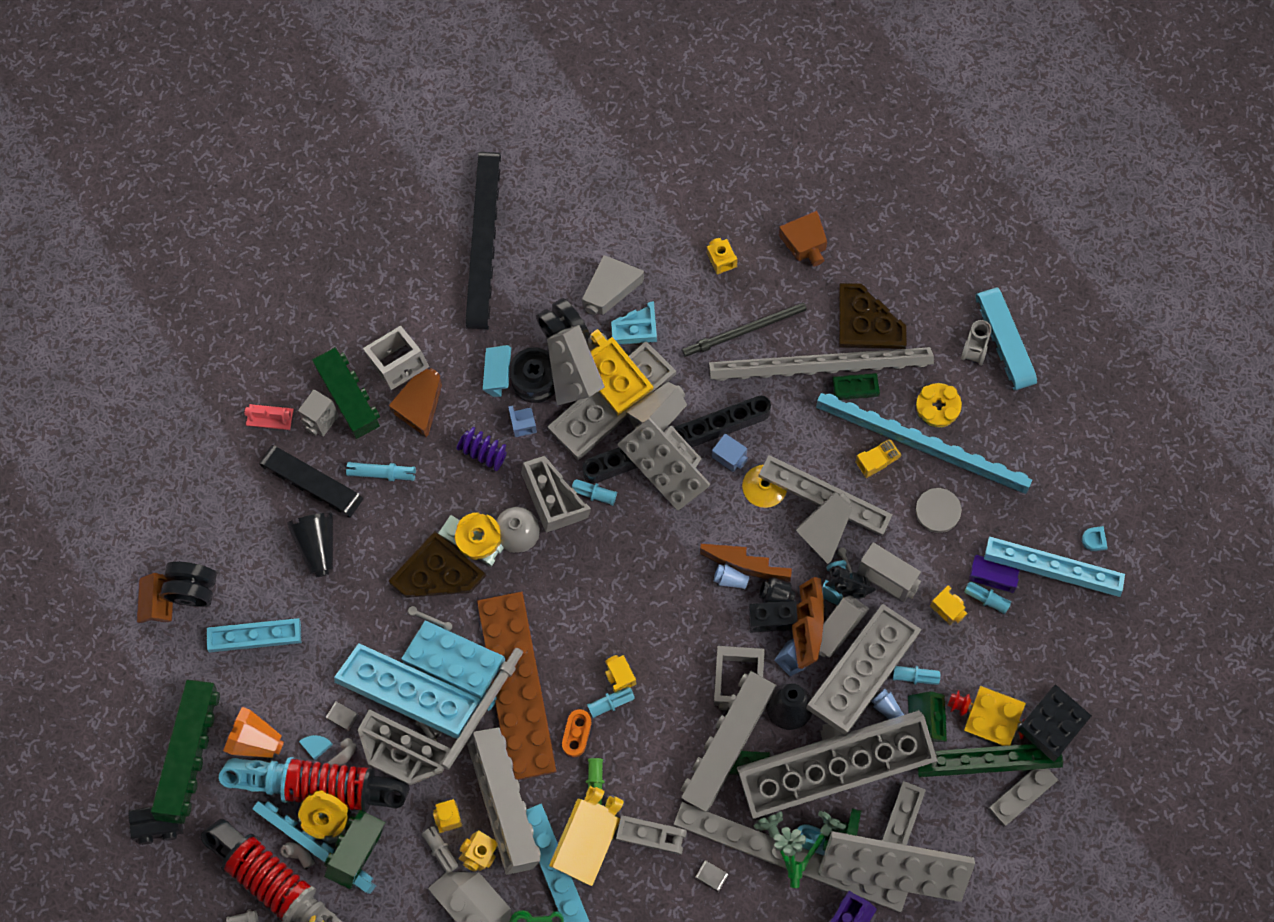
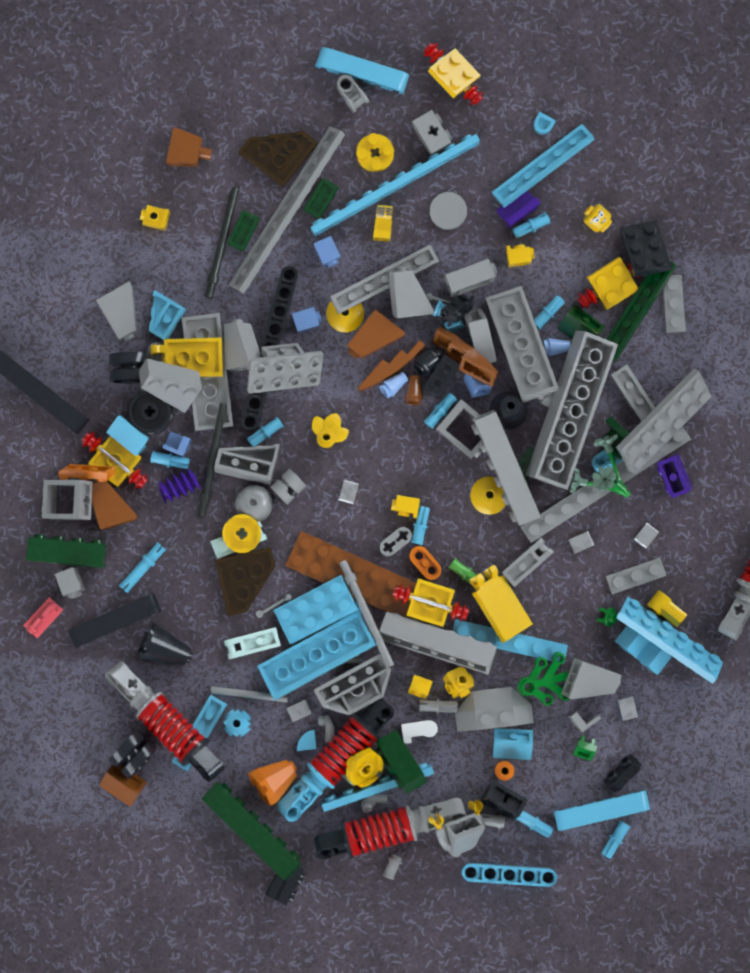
camera: 60 degrees left, 15 degrees up
none -> orange plate [58,464,115,482]
none -> yellow plate [82,432,148,489]
none -> piece [105,661,225,782]
none -> medium azure axle [151,451,190,469]
none -> pearl dark grey bar [197,403,227,517]
none -> light grey bar [211,686,288,703]
none -> medium azure brick [223,709,251,737]
none -> light aqua plate [224,627,281,659]
none -> dark green plate [227,210,260,253]
none -> light grey wheel [270,469,306,505]
none -> yellow plate [312,413,349,448]
none -> medium blue brick [314,236,341,268]
none -> flat silver piece [339,480,359,504]
none -> dark orange slope [347,309,405,359]
none -> light grey beam [380,527,412,556]
none -> yellow plate [392,579,469,627]
none -> white leg [401,720,438,744]
none -> dark orange cone [404,376,423,405]
none -> light grey brick [412,110,452,156]
none -> yellow plate [424,43,484,106]
none -> medium azure pin [424,393,458,429]
none -> yellow dish [470,476,506,515]
none -> yellow head [583,204,612,232]

